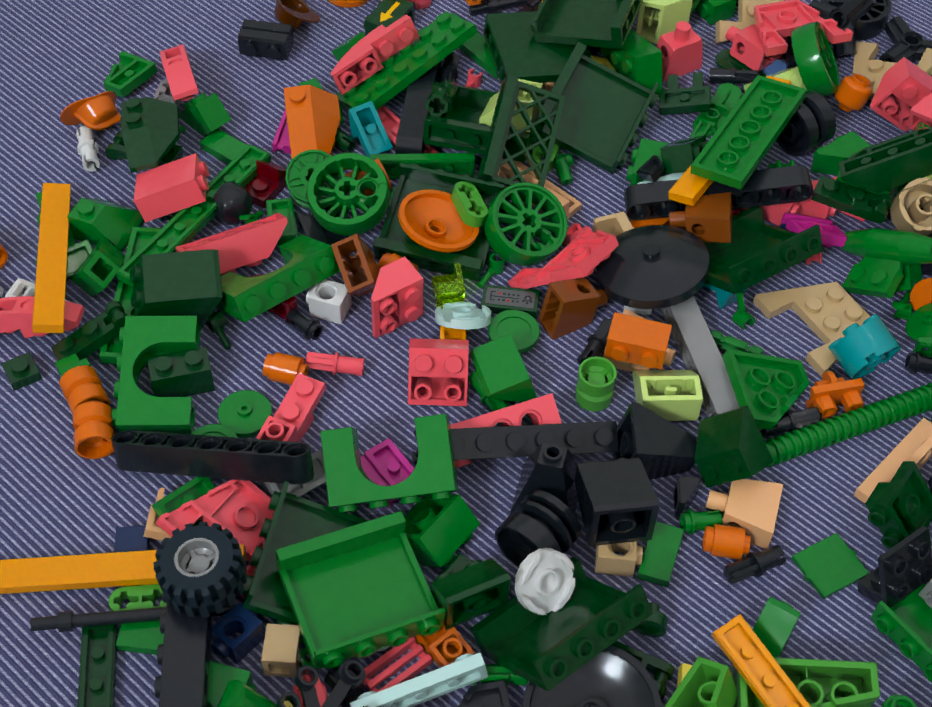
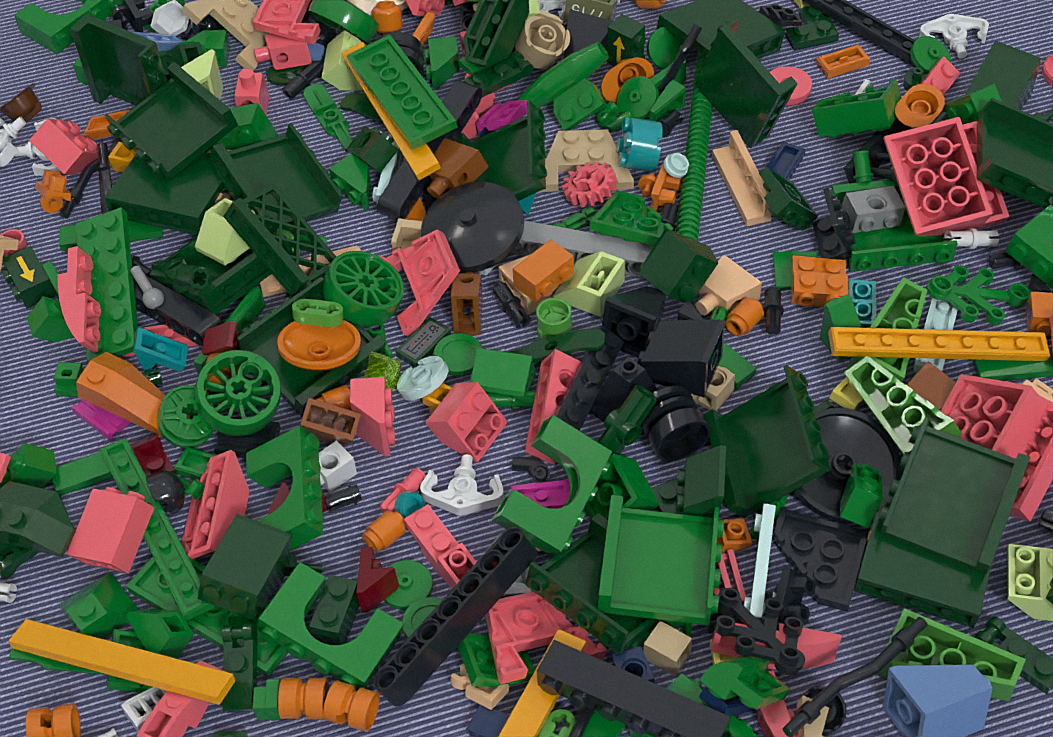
camera: 55 degrees left, 0 degrees up
black wheel [154,522,247,618] -> none
coral hand [465,68,483,88] -> none
white tile [514,548,576,615] -> none
black tile [636,155,664,182] -> none
dark green plate [659,72,711,115] -> none
green hand [732,291,755,330] -> none
none -> light grey bar [130,266,164,309]
none -> dark red slope [202,321,239,356]
none -> dark red slope [356,547,399,613]
none -> teal tile [395,491,424,518]
none -> orange tile [412,11,436,47]
none -> white piece [420,454,504,516]
none -> dark green piece [508,329,605,364]
none -> coral gear [562,161,618,208]
none -> green arm [596,110,632,131]
none -> dark green piece [597,385,657,456]
none -> light aqua plate [664,153,689,178]
none -> orange plate [791,255,848,307]
none -> teal slope [848,279,877,327]

